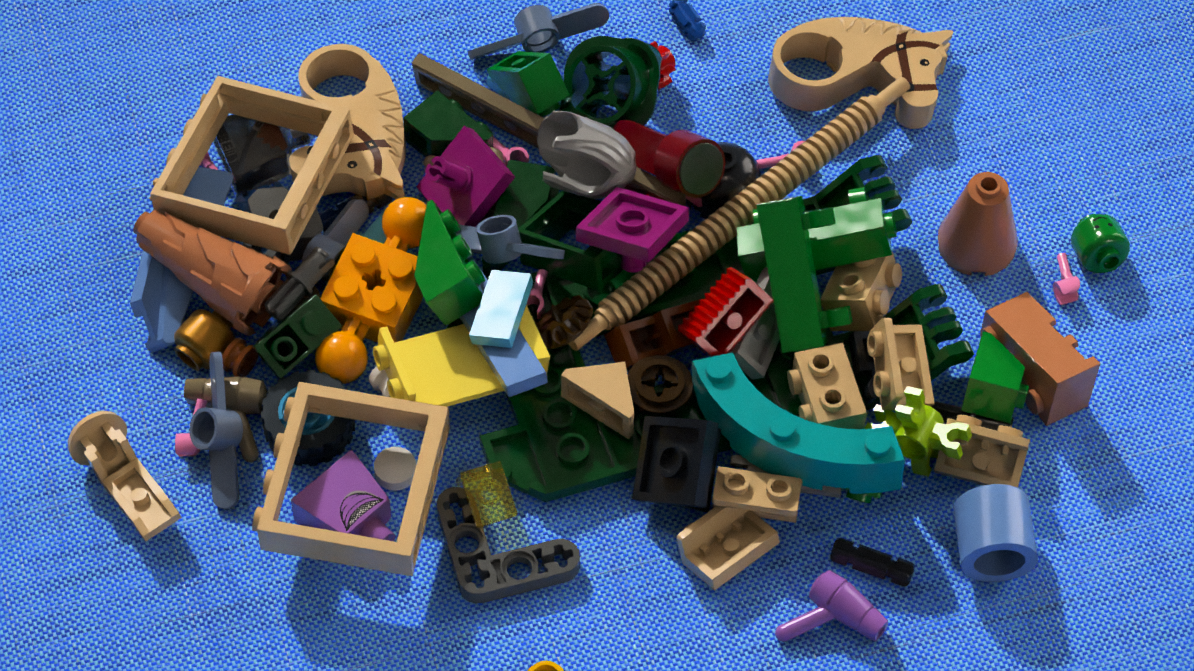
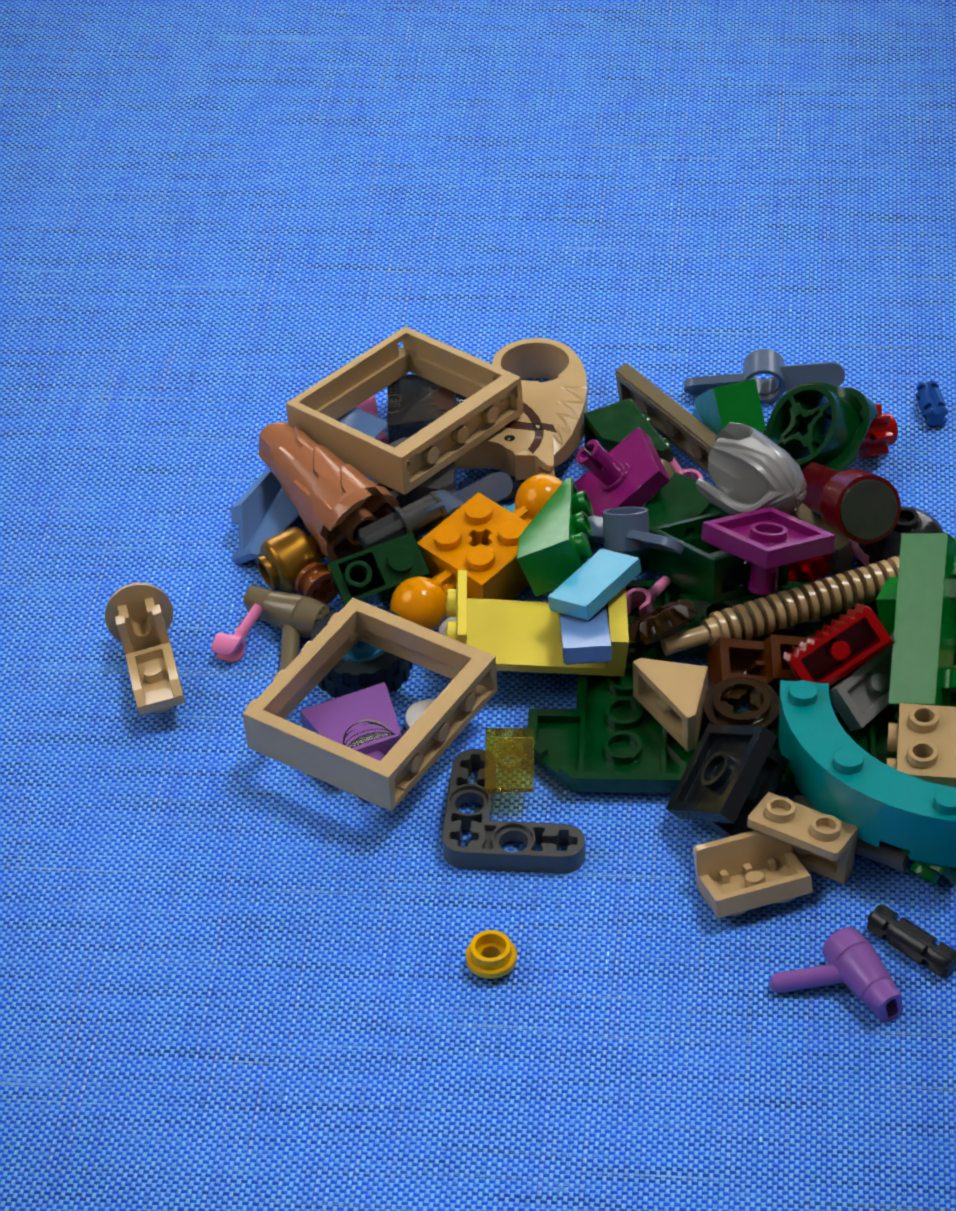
camera: 25 degrees right, 15 degrees down
sand blue piece [189,352,243,510] -> none

